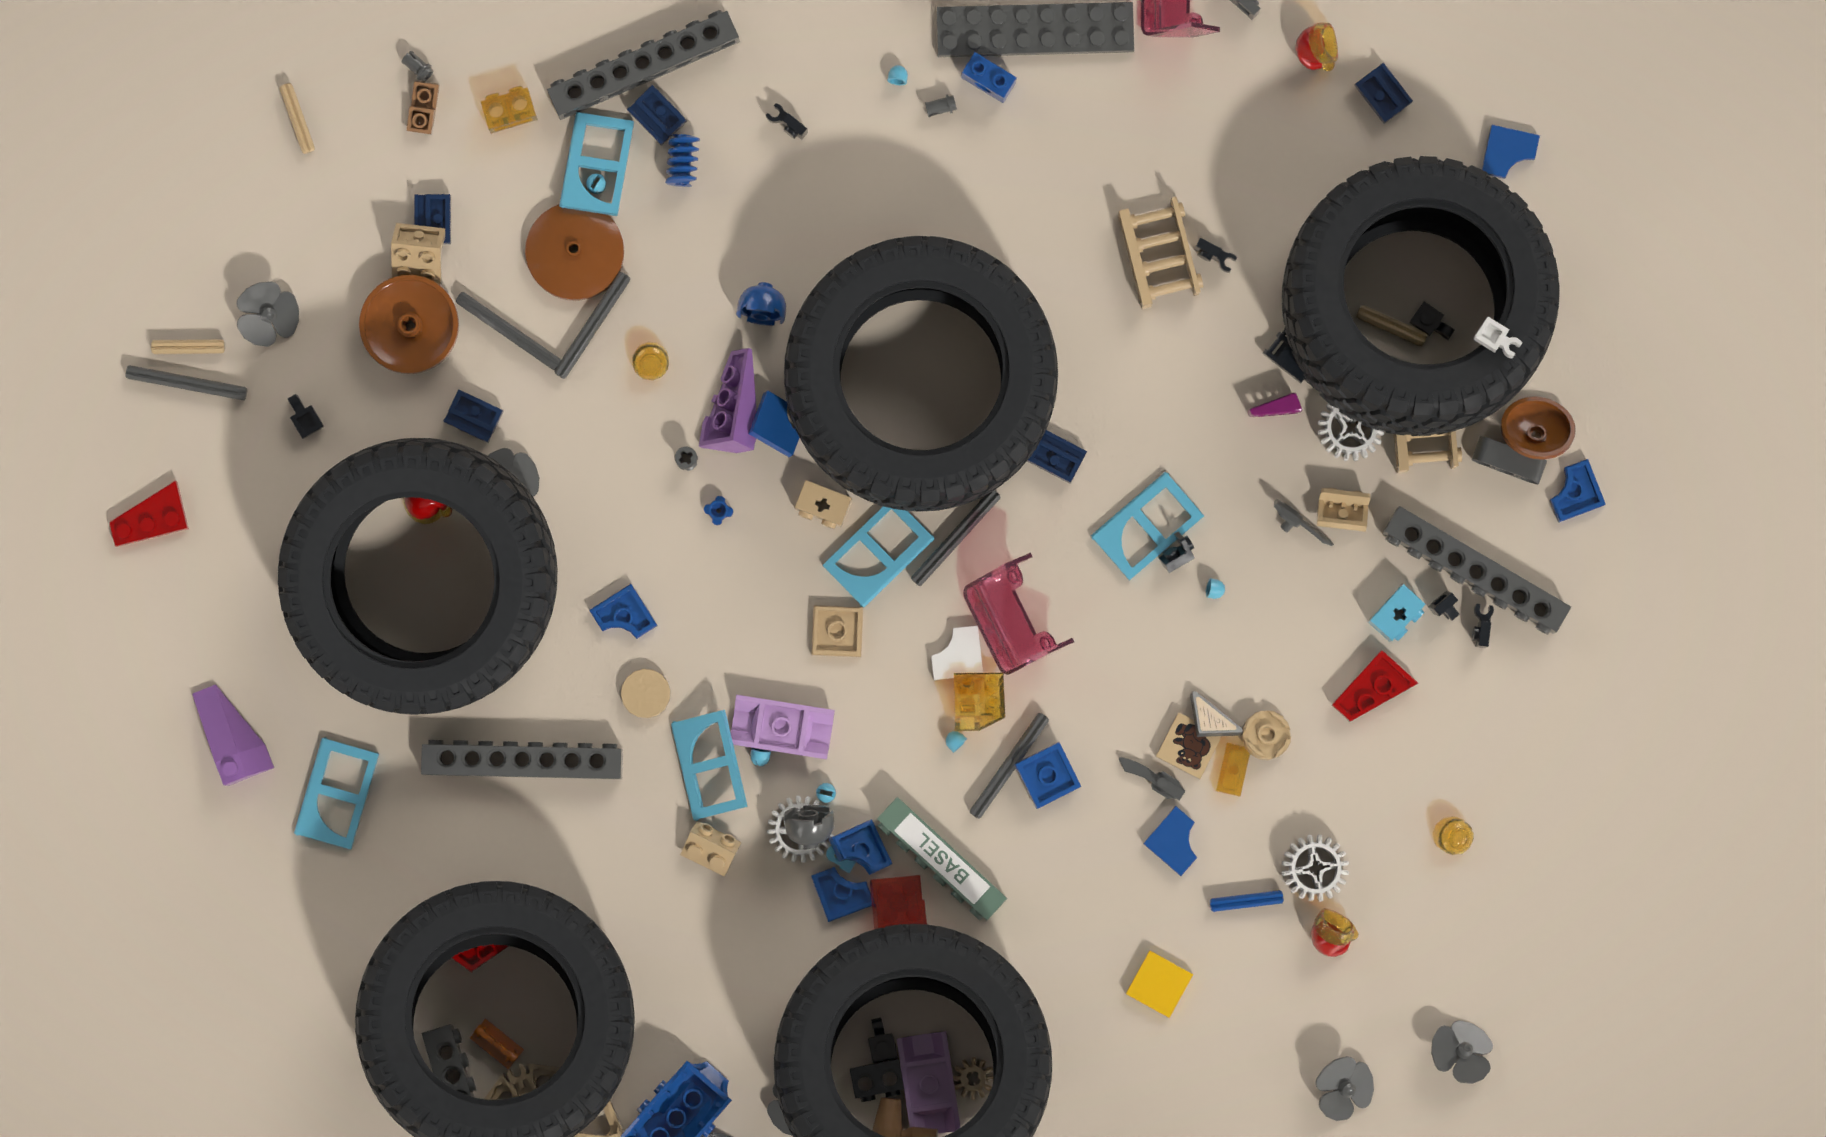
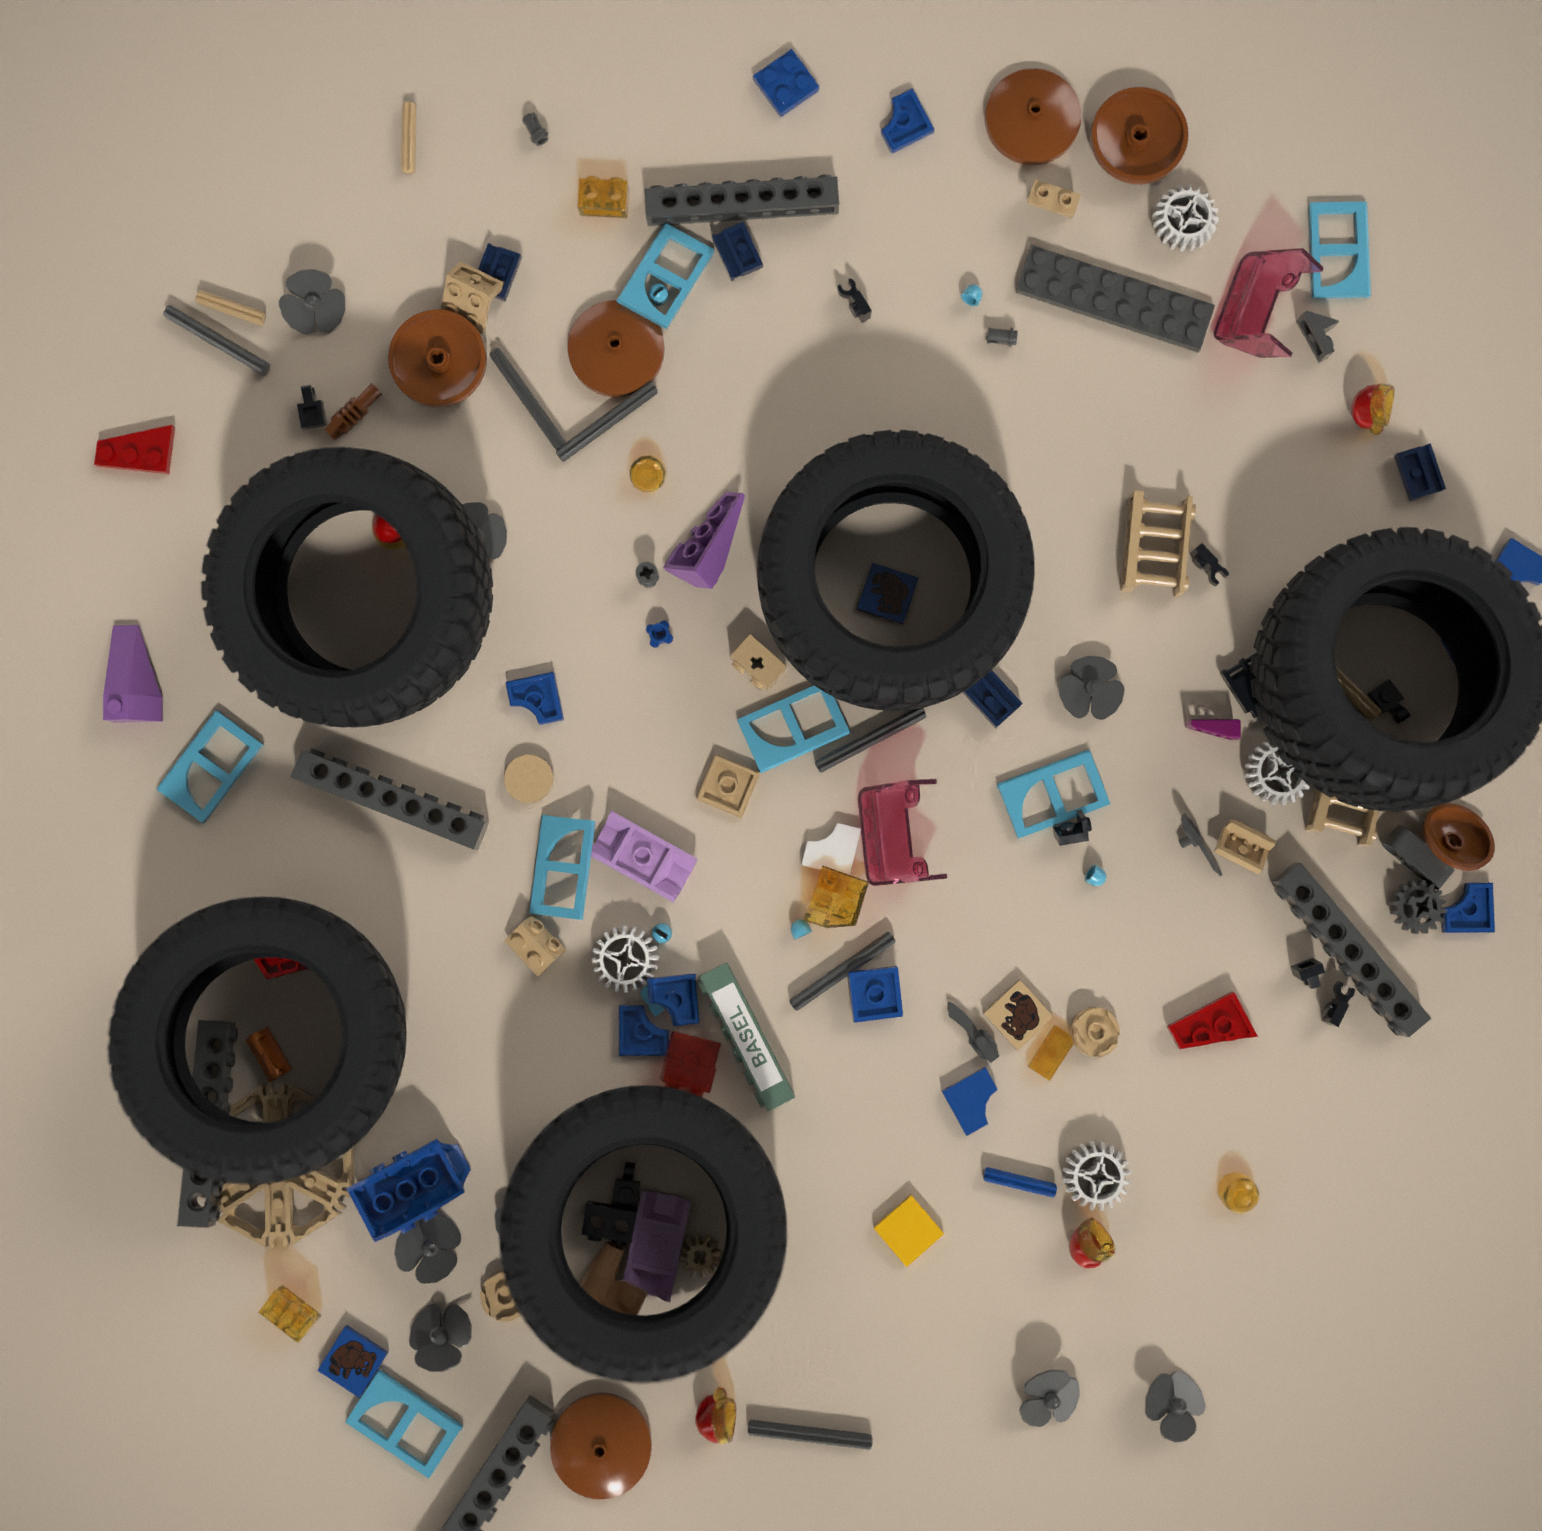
camera: 25 degrees right, 0 degrees up
medium nougat slope [407,81,440,134] -> none
dark blue plate [443,389,504,443] -> none
blue piece [665,134,700,187] -> none
blue cylinder [736,282,786,326] -> none
blue tile [748,390,800,457] -> none
medium azure hinge [750,748,771,766] -> none
dark grey cylinder [784,805,834,849] -> none
blue brick [962,52,1017,103] -> none
tile [1190,691,1243,737] -> none
medium azure brick [1368,584,1426,642] -> none
white plate [1473,317,1522,358] -> none
none -> dark orange hinge [324,383,383,440]
none -> tile [857,563,919,624]
none -> dark grey piece [1059,656,1125,720]
none -> dark grey gear [1389,880,1447,934]

